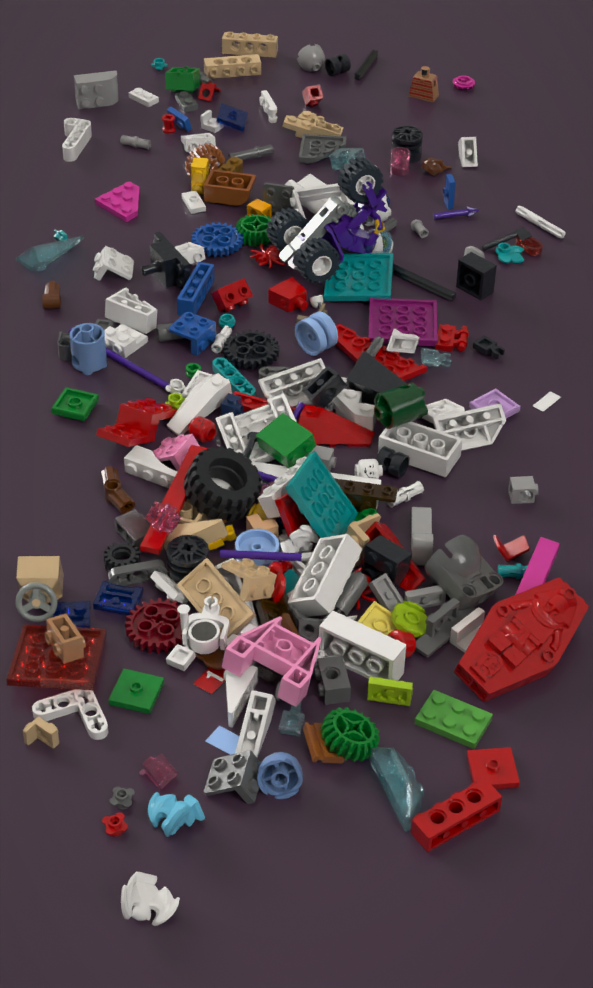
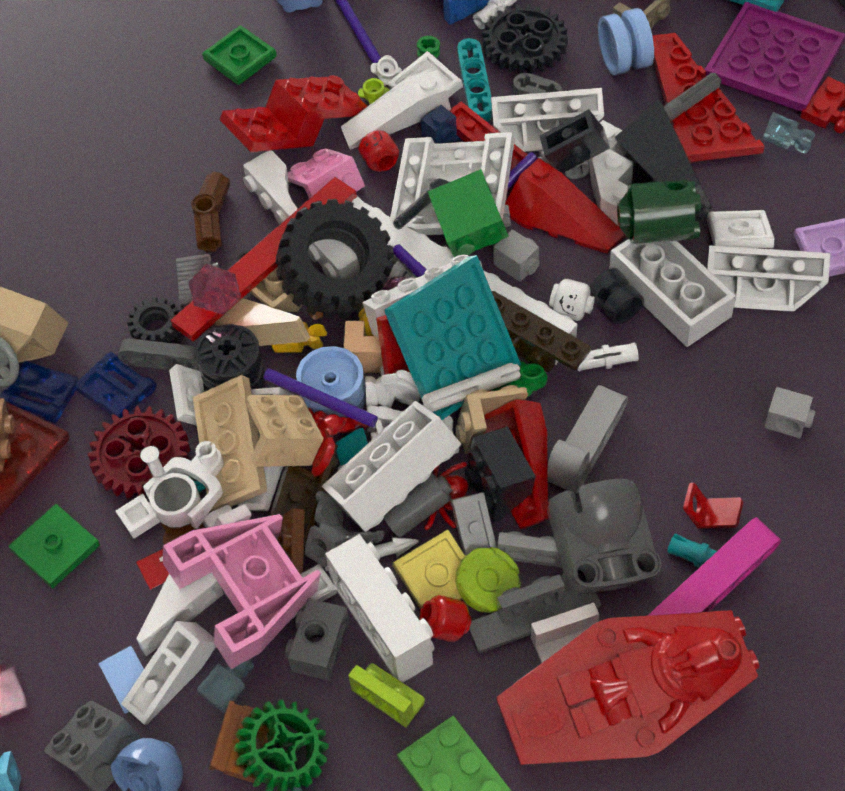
camera: 30 degrees right, 15 degrees up
white slope [387,329,420,353] -> none
none -> white axle [422,363,521,412]

